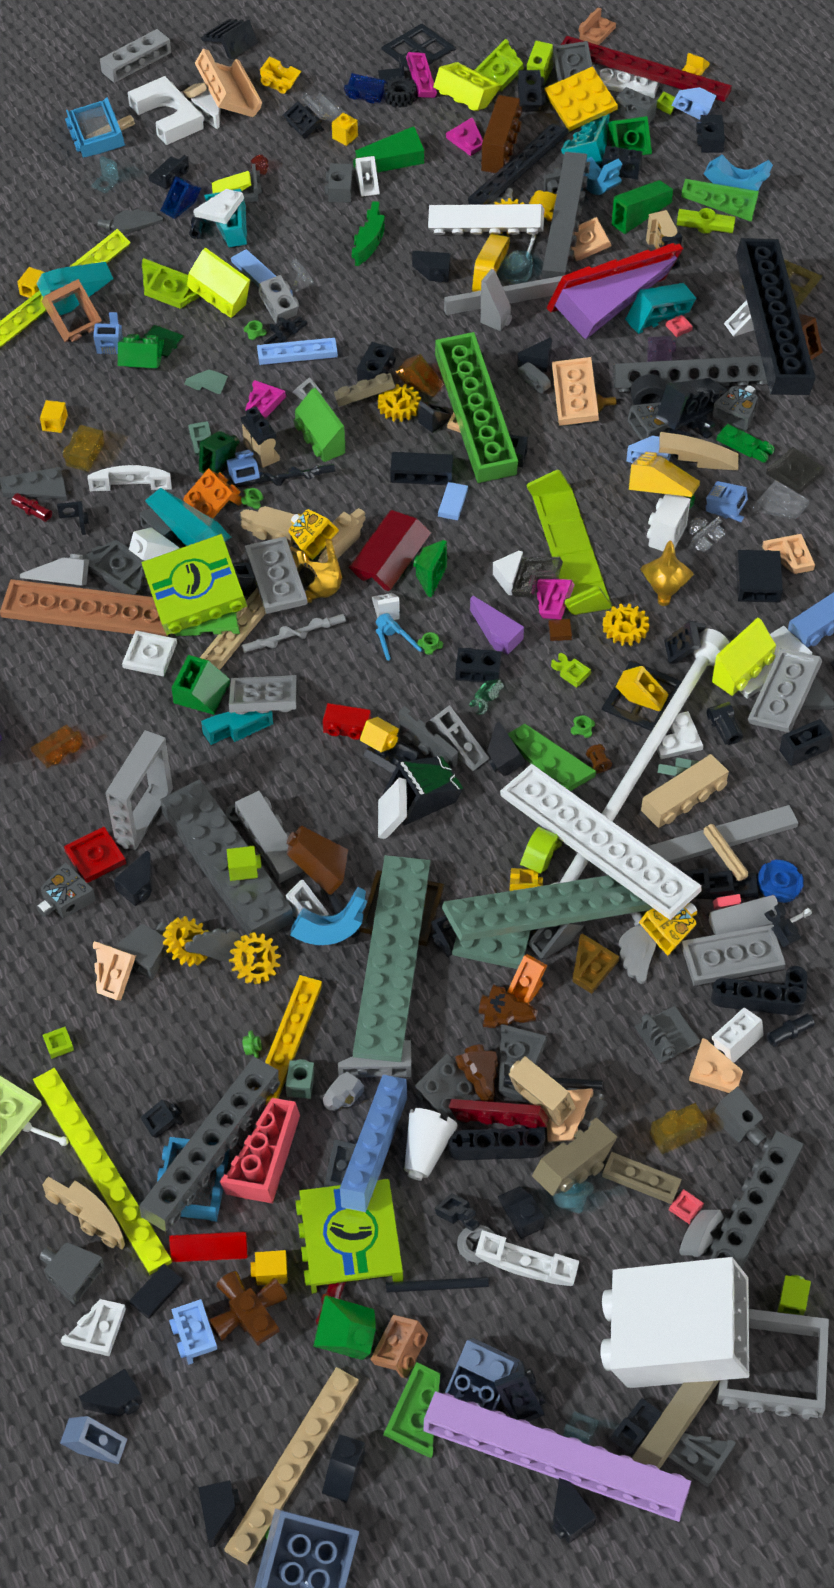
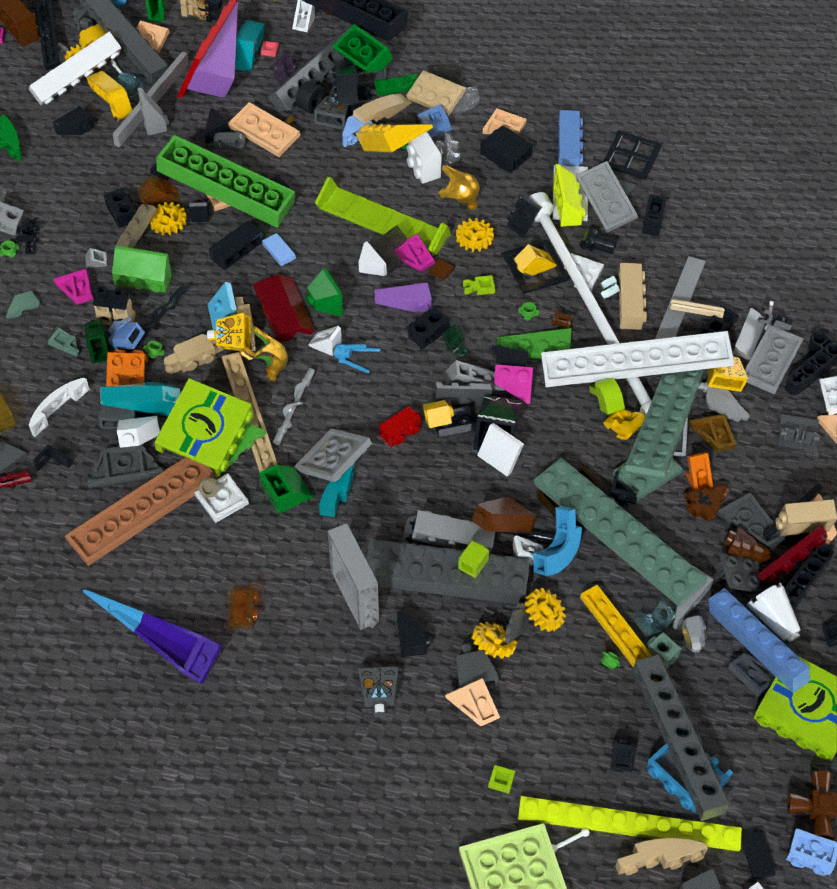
camera: 50 degrees left, 0 degrees up
light grey slope [20,554,89,585] -> none
red plate [64,827,126,883] -> none
red slope [169,1232,247,1262] -> none
coral wedge [220,1098,300,1204] -> none
light grey plate [245,536,307,614] -> none
yellow brick [251,1250,288,1286] -> none
light blue plate [257,338,337,365] -> none
bright green plate [417,632,443,655] -> none
coral tile [713,894,741,910] -> none
blue tile [757,859,803,903] -> none
none -> dark tan tile [199,477,220,498]
none -> medium azure plate [208,282,237,329]
none -> green slope [332,24,392,73]
none -> tan plate [406,70,465,116]
none -> dark pink wing [494,365,533,404]
none -> clear light blue bracket [634,600,676,636]

